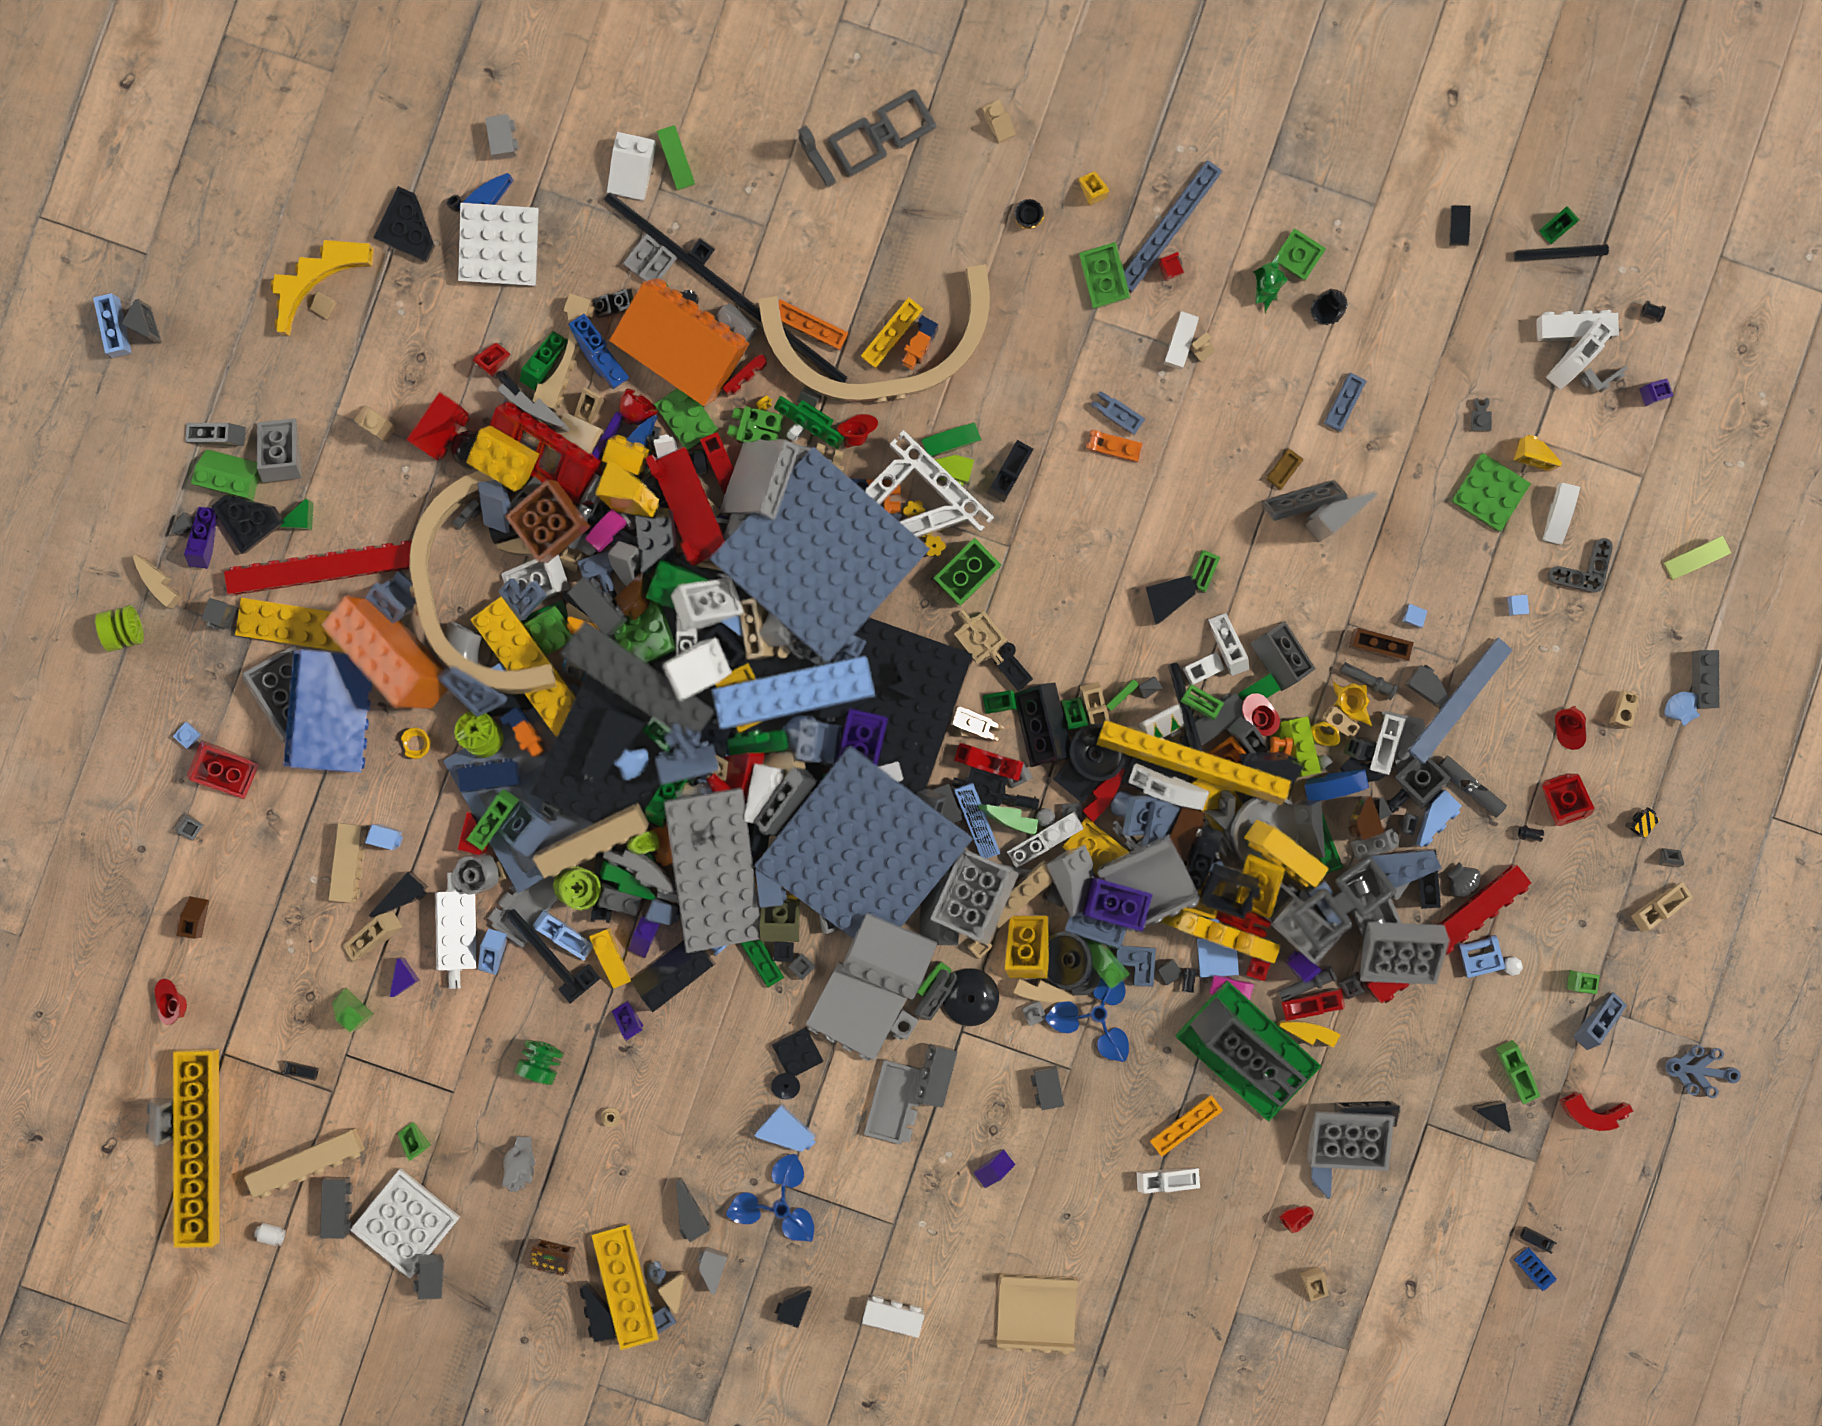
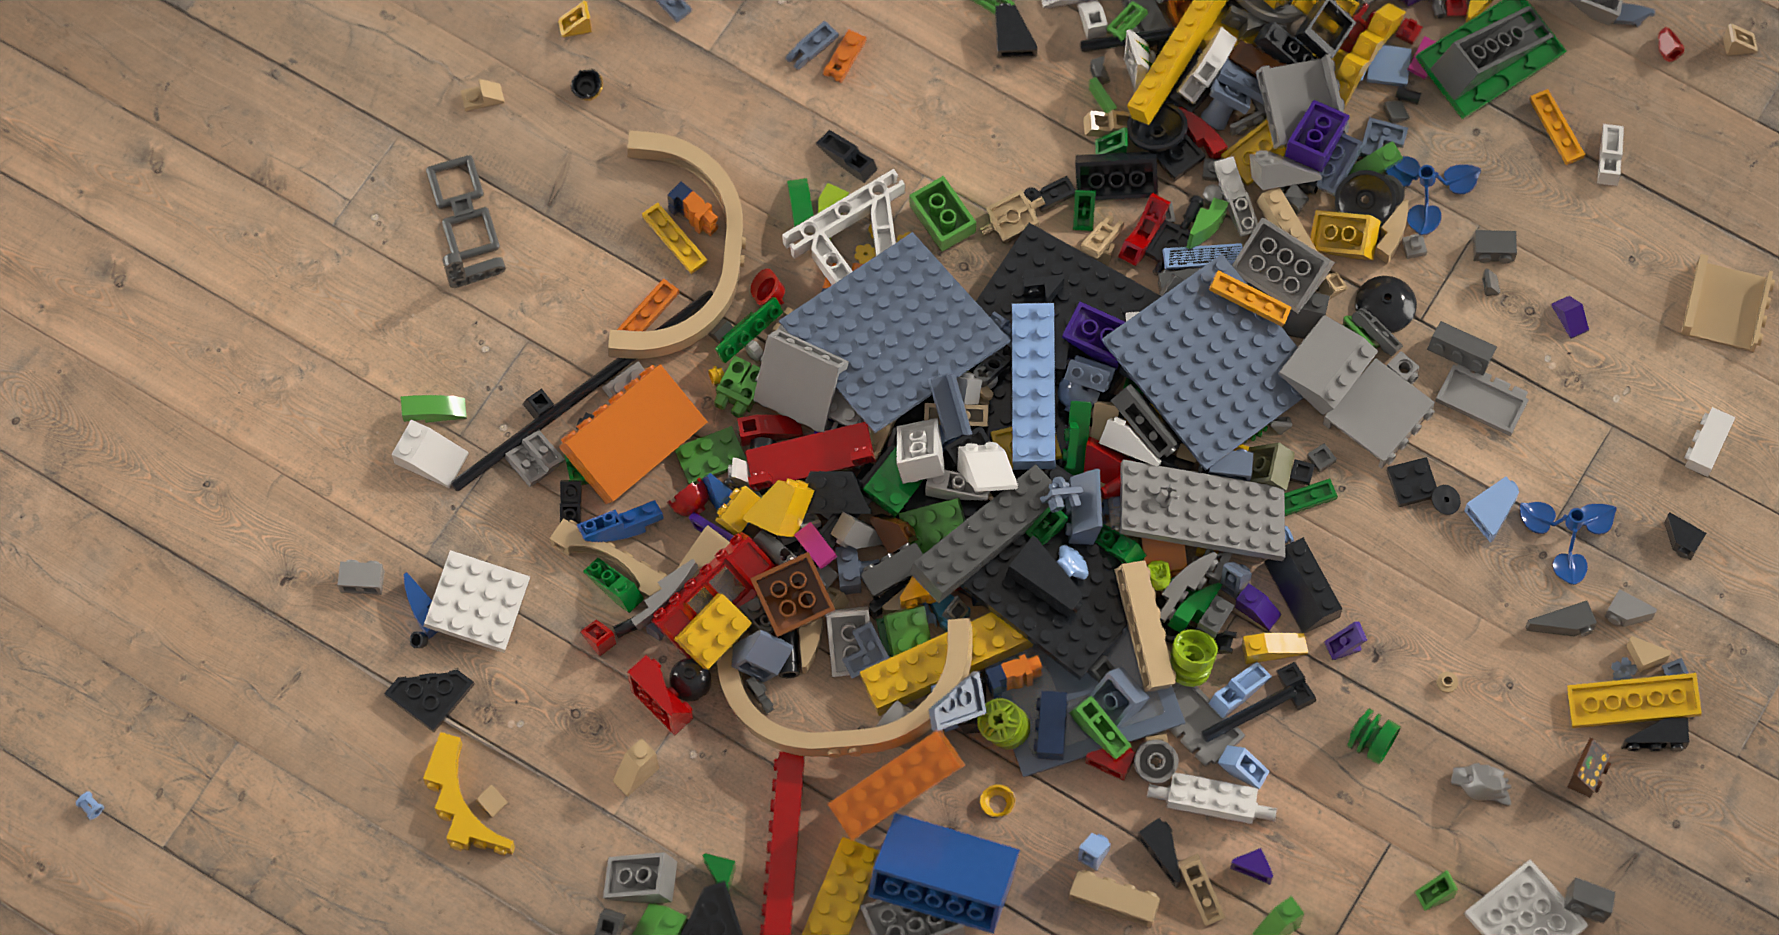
camera: 70 degrees left, 20 degrees down
sand blue panel [365,570,417,624] -> none
tan slope [574,388,605,424] -> none
red hinge [723,354,767,397] -> none
bright green plate [1079,242,1131,309] -> none
none -> sand blue panel [928,373,972,440]
none -> light orange plate [1209,270,1291,327]
none -> dark grey slope [1482,269,1500,296]

